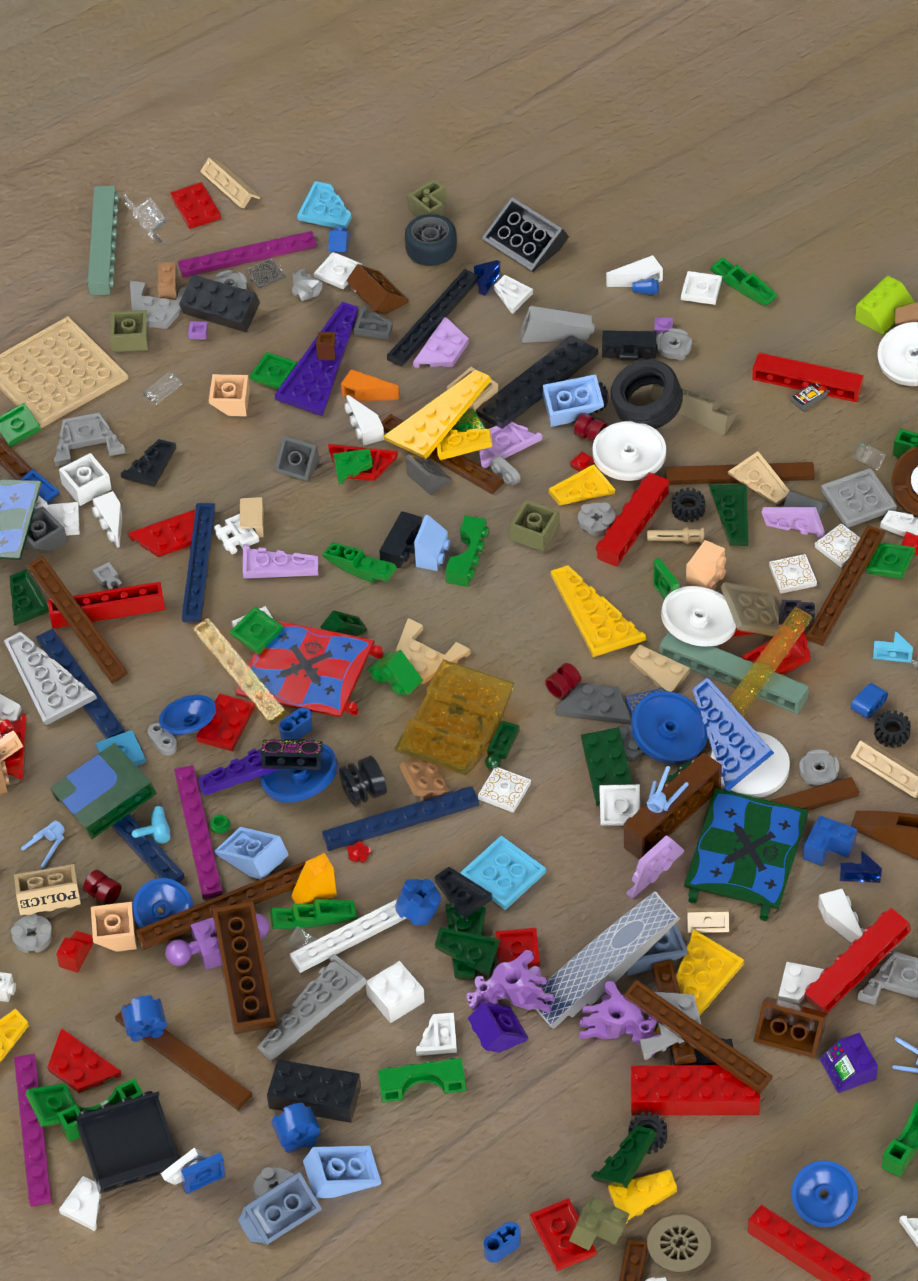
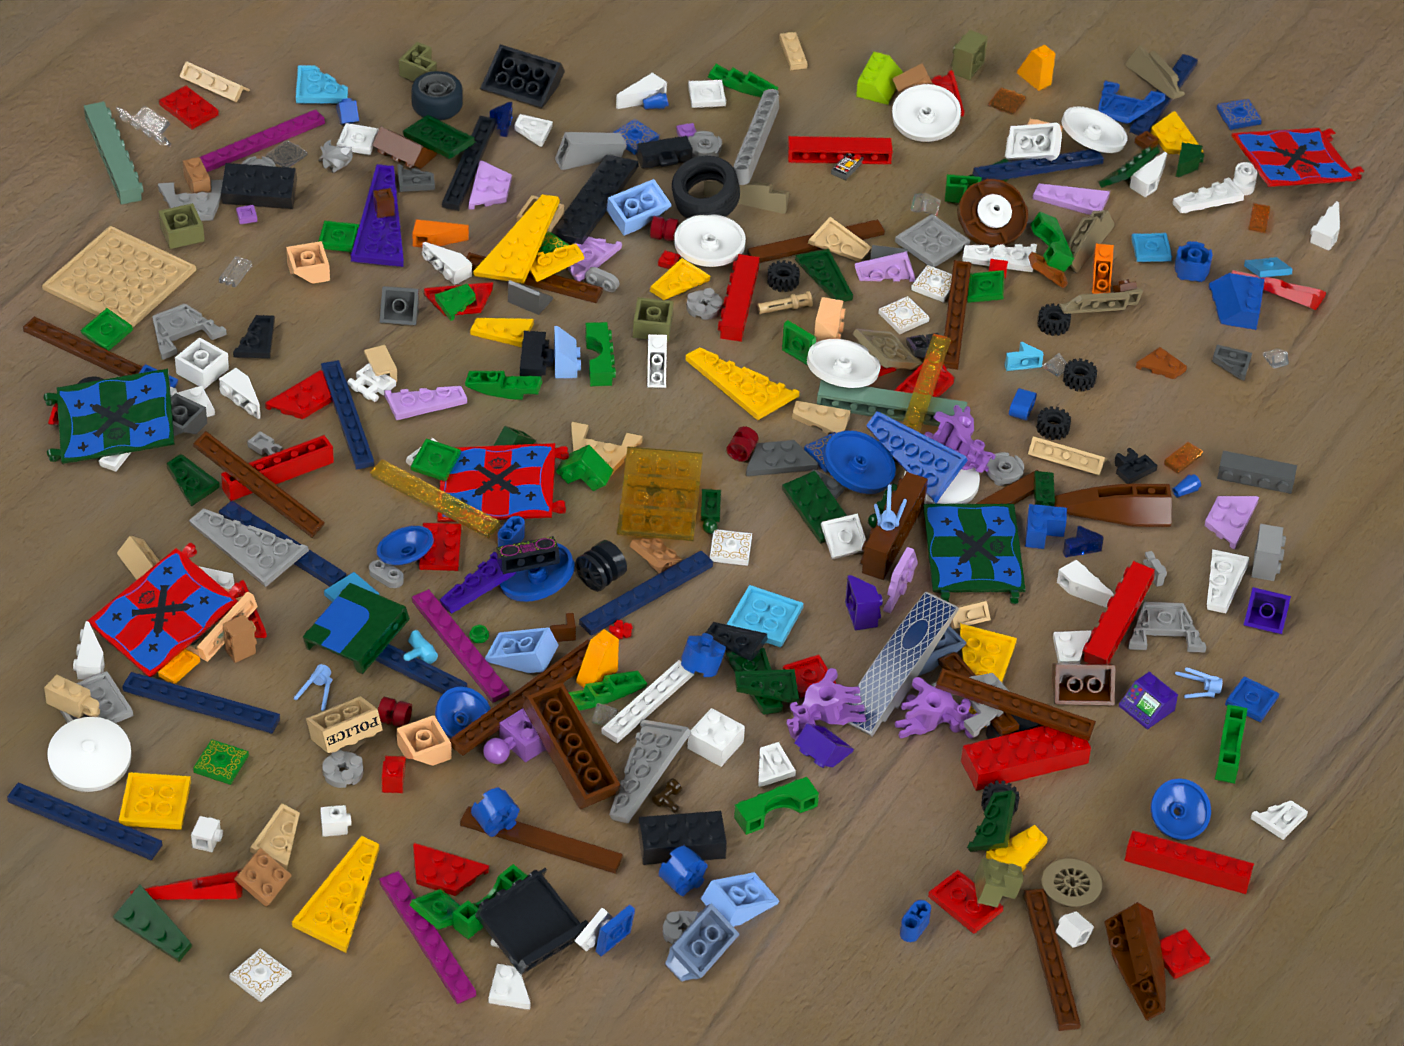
camera: 25 degrees left, 5 degrees down
none -> dark green plate [403,115,475,159]
none -> yellow wing [470,318,534,347]
none -> reddish brown panel [550,613,576,642]
none -> blue plate [613,119,659,155]
none -> white slope [647,335,667,388]
none -> dark brown piece [652,778,682,813]
none -> light grey beam [734,89,779,185]
none -> tan plate [780,32,807,70]
none -> dark purple slope [845,575,883,631]
none -> medium lavender animal [925,405,996,473]
none -> dark green plate [1034,471,1055,506]

